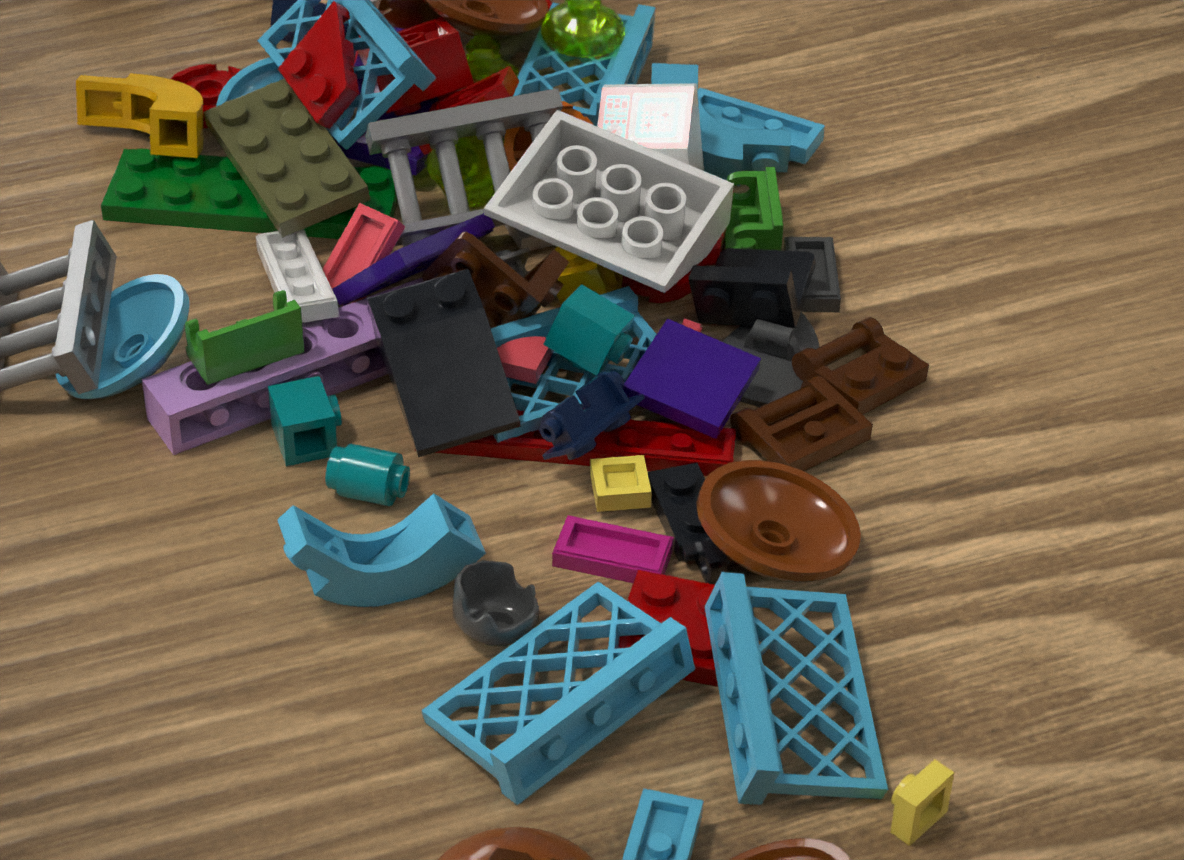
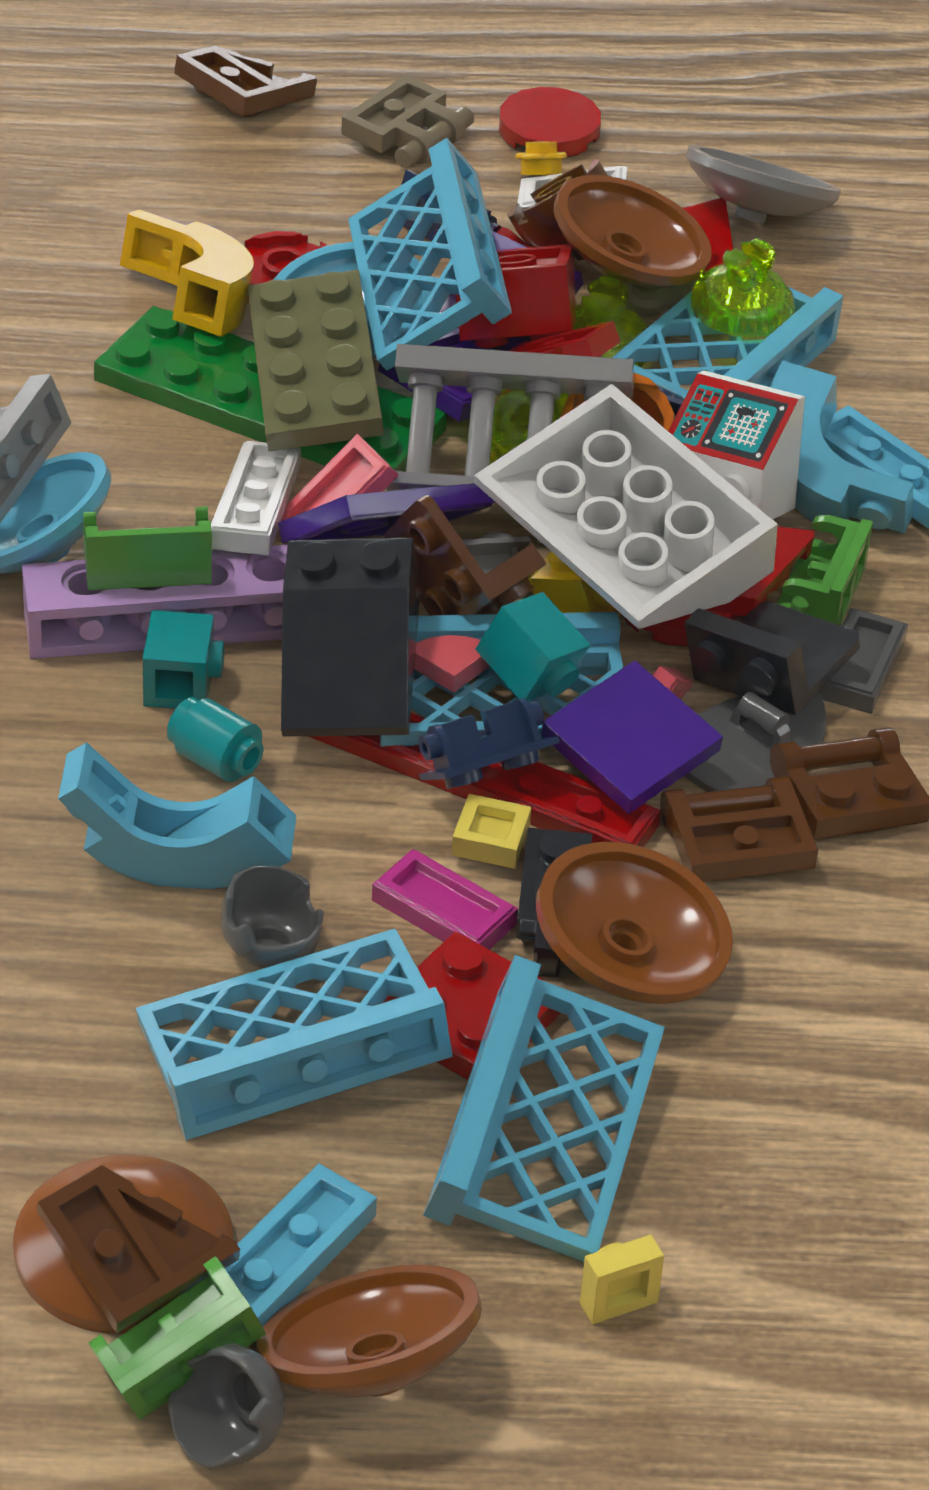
camera: 20 degrees right, 0 degrees up
red wing [278,1,359,129] -> none

